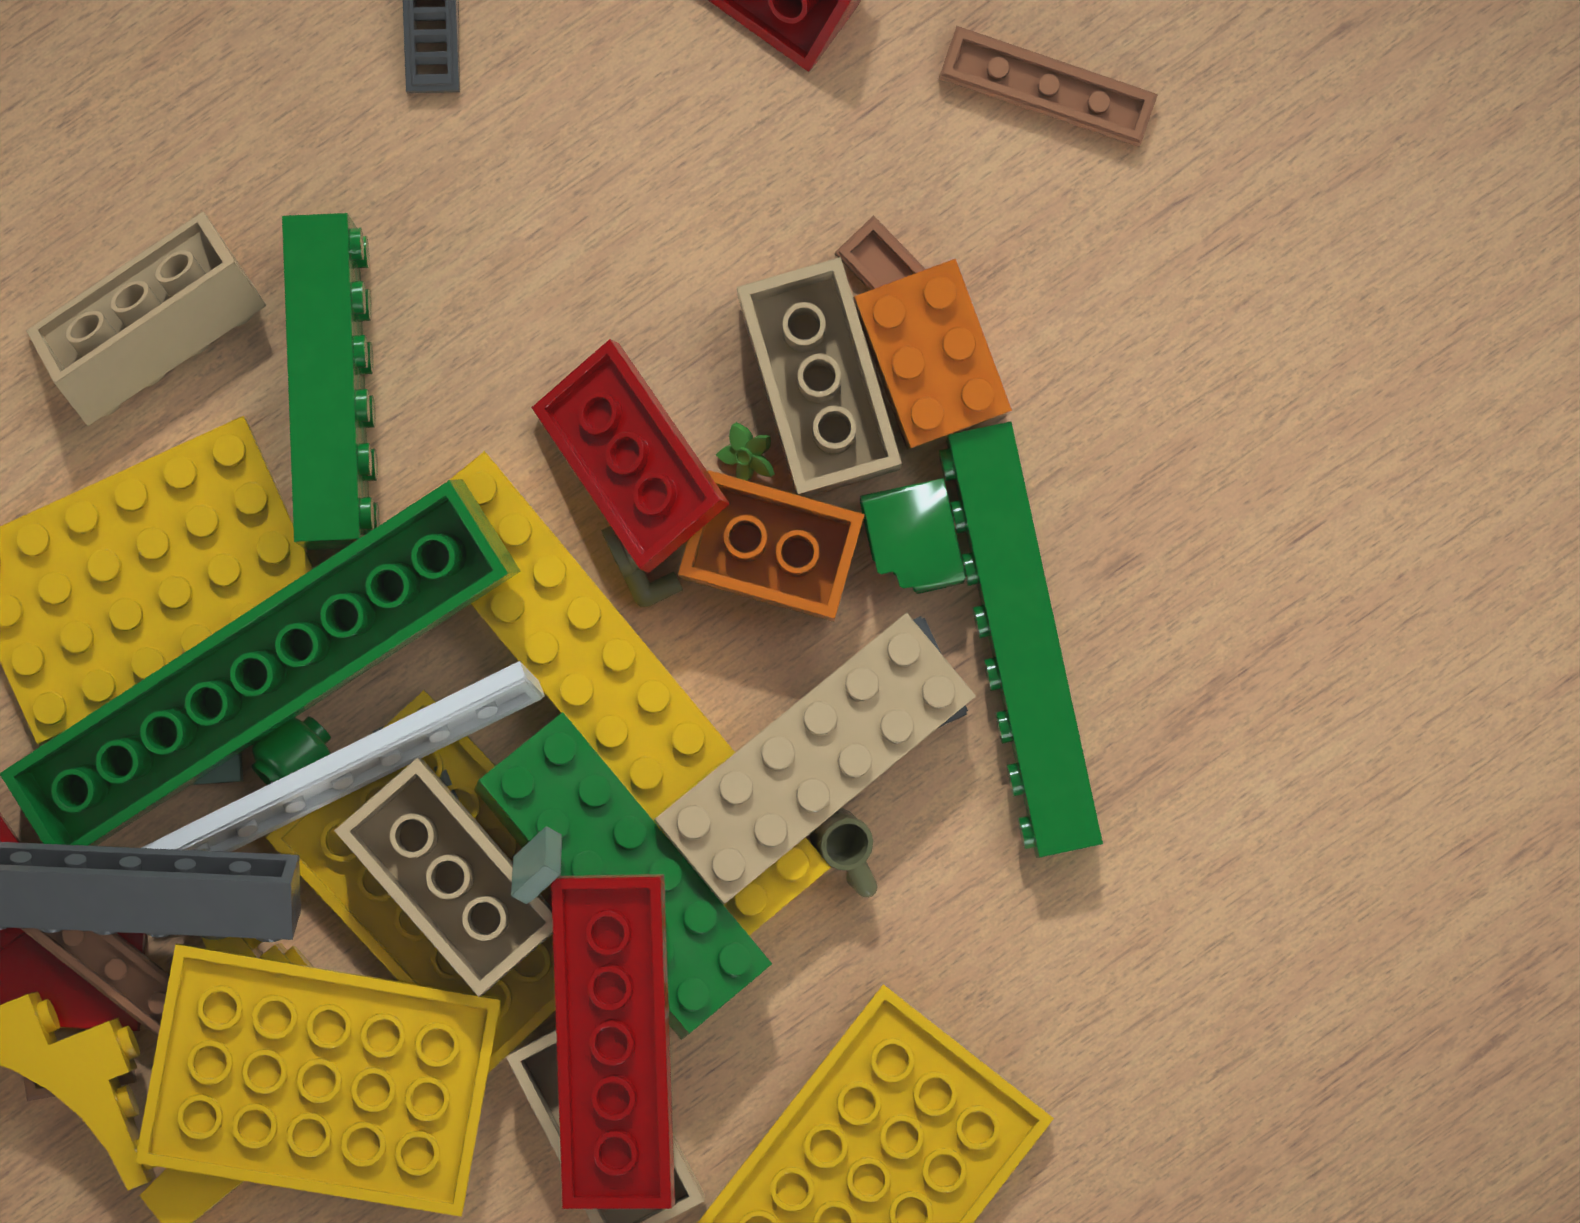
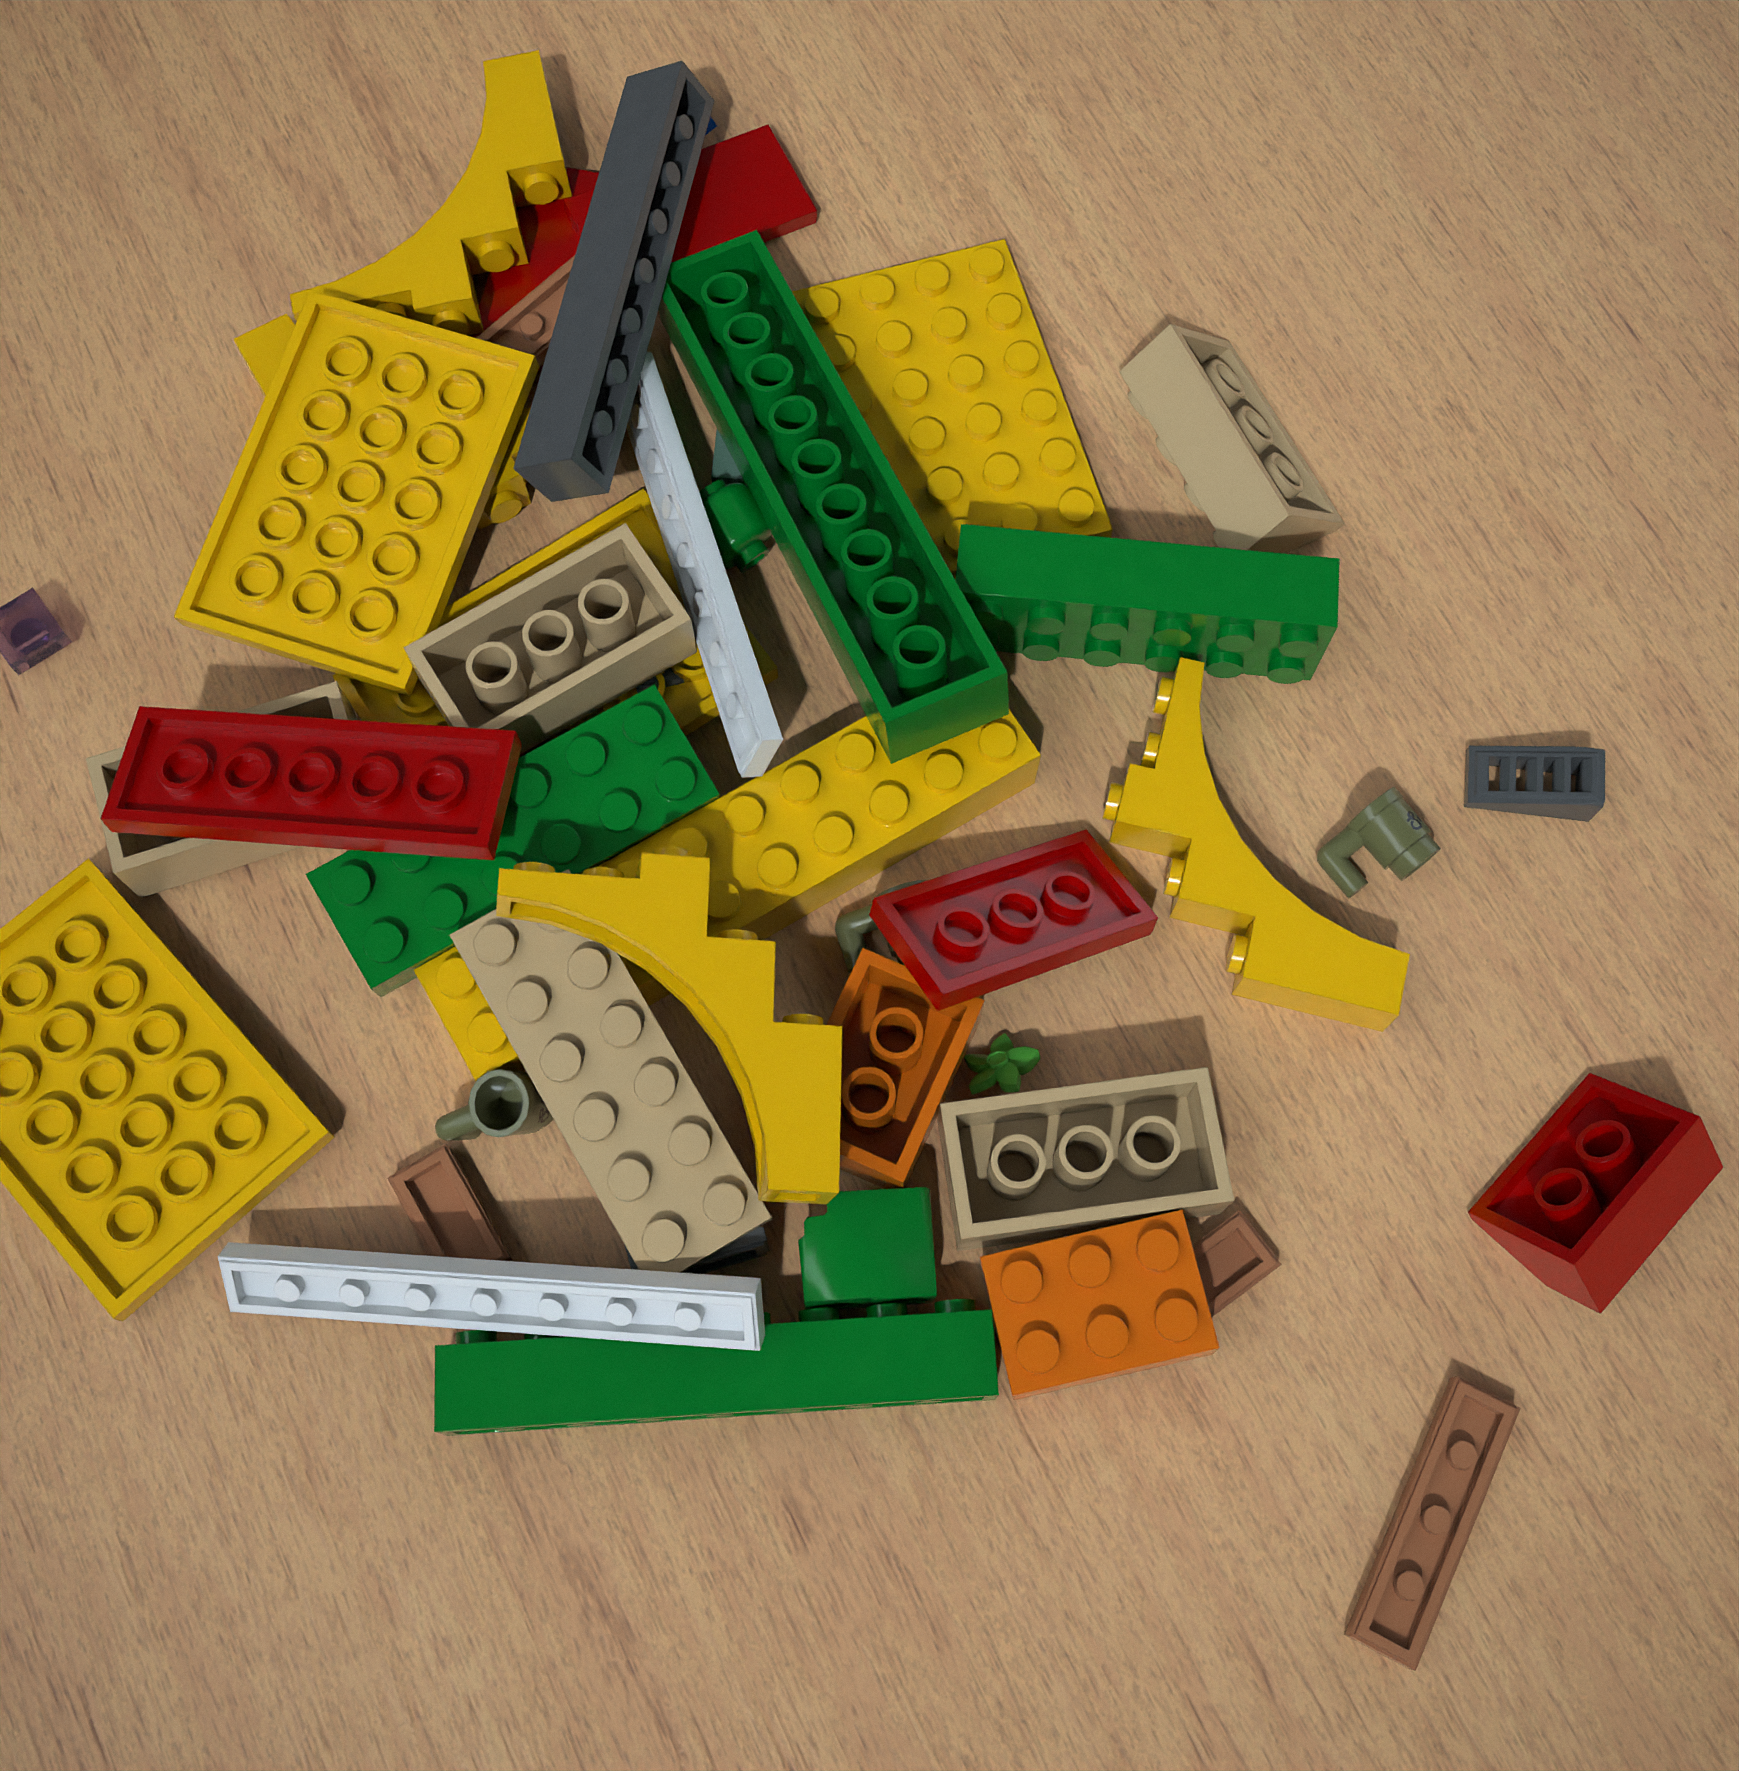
camera: 100 degrees right, 15 degrees down
sand green tile [511,826,562,904] -> none
none -> white tile [218,1242,765,1351]
none -> nougat tile [387,1144,513,1261]
none -> yellow arch [496,847,842,1204]
none -> yellow arch [1102,657,1410,1032]
none -> olive piece [1317,787,1441,898]

